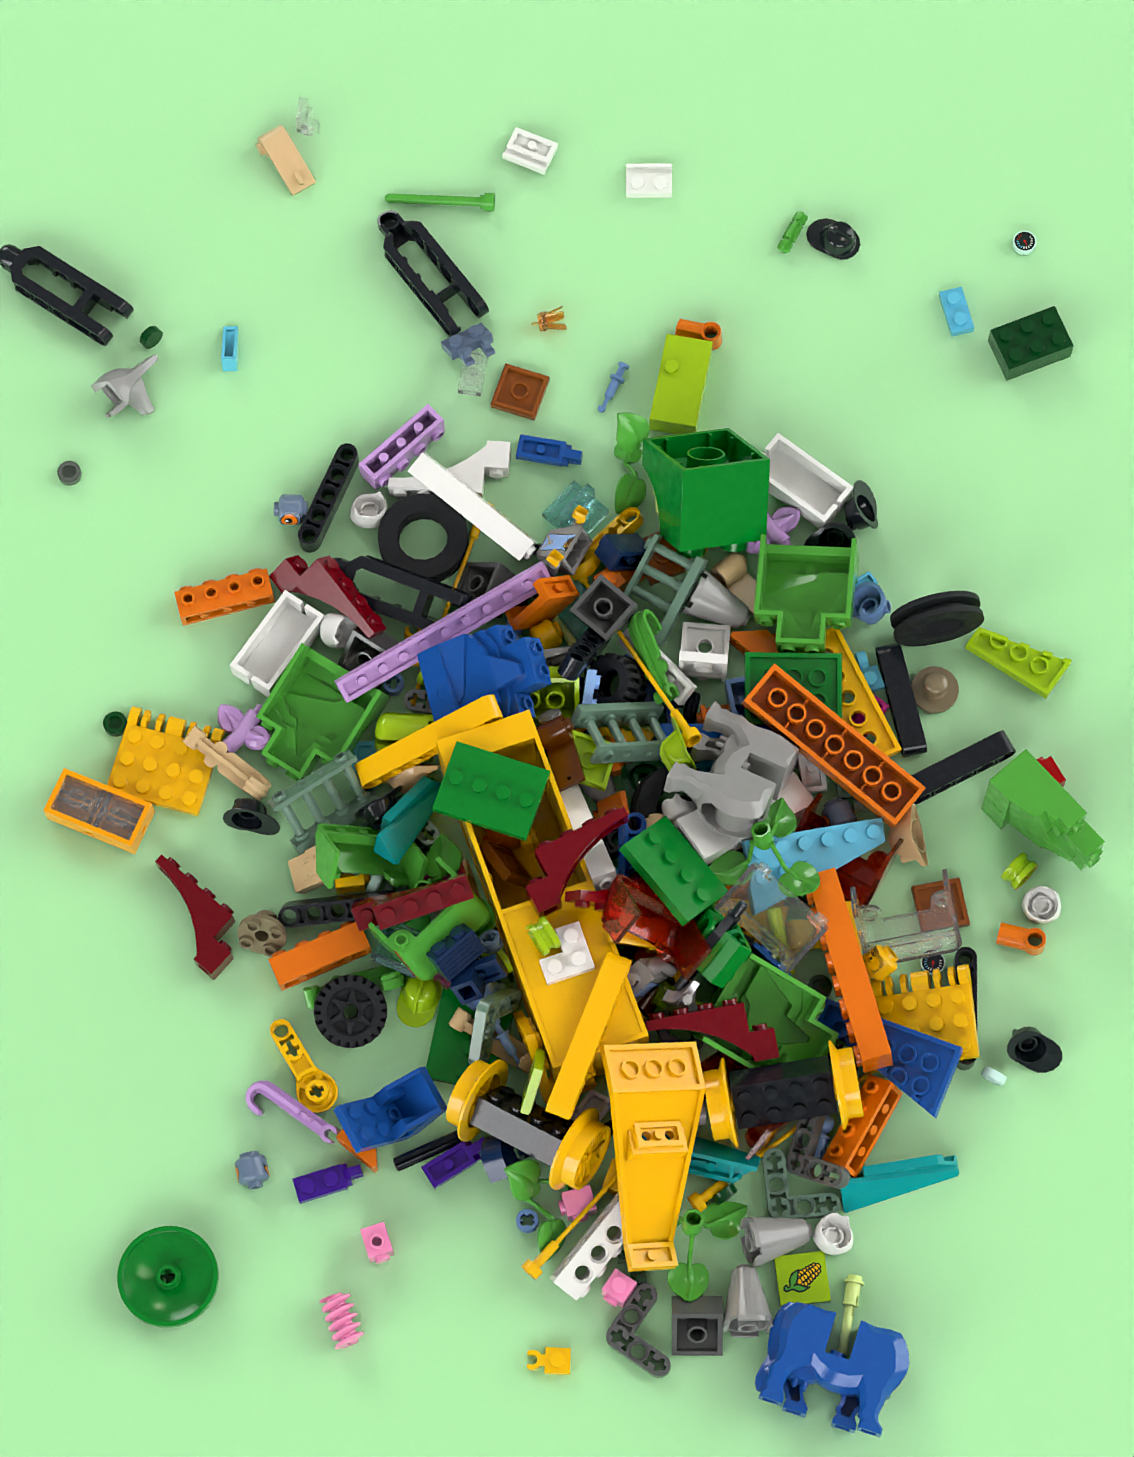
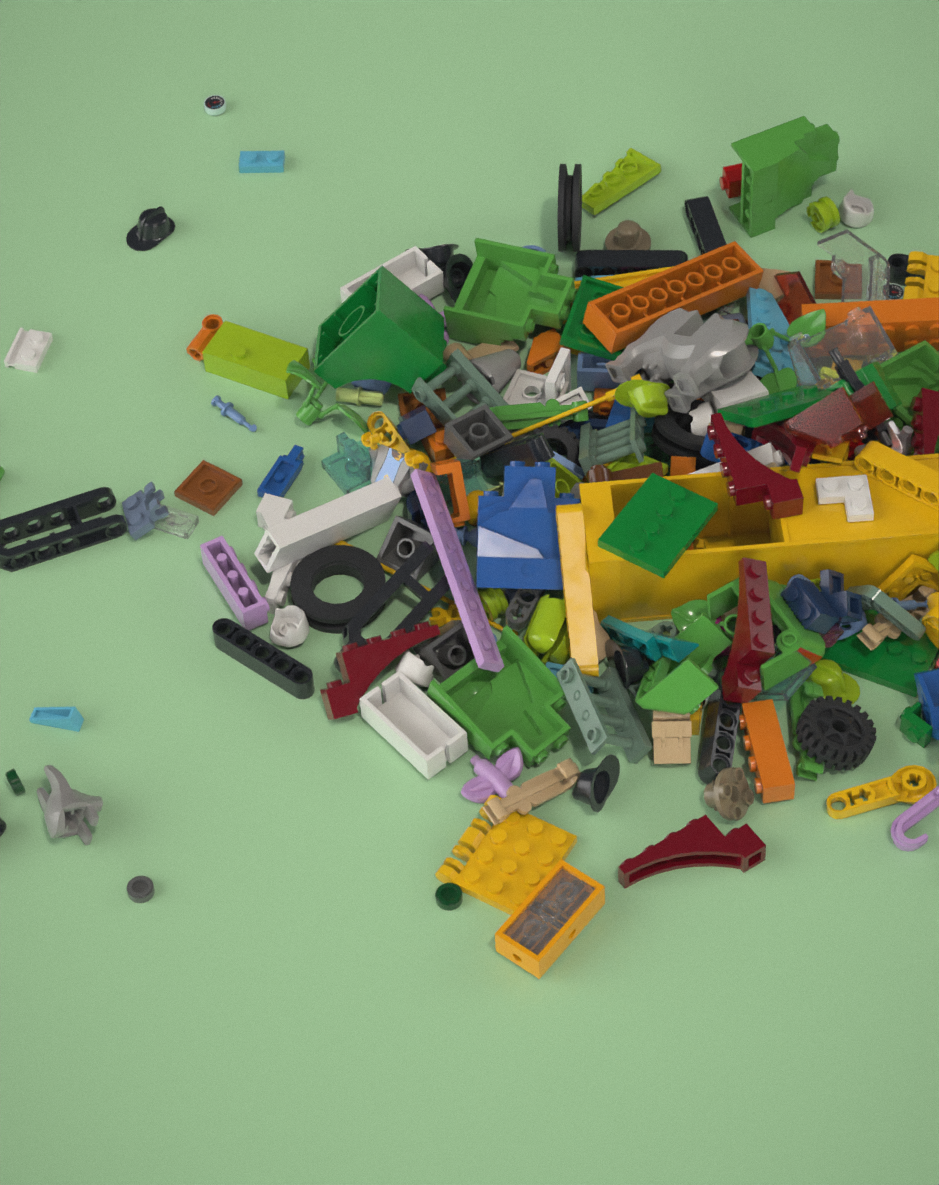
camera: 75 degrees left, 20 degrees down
orange brick [174,568,275,626] -> none
sand blue head [274,494,308,525] -> none
lime wheel [526,916,561,956] -> none
clear orange piece [531,306,567,332] -> none
bright green axle [777,211,808,253] -> none
dark green brick [988,306,1074,381] -> none
orange piece [996,922,1046,955] -> none
none -> green bracket [900,701,933,748]

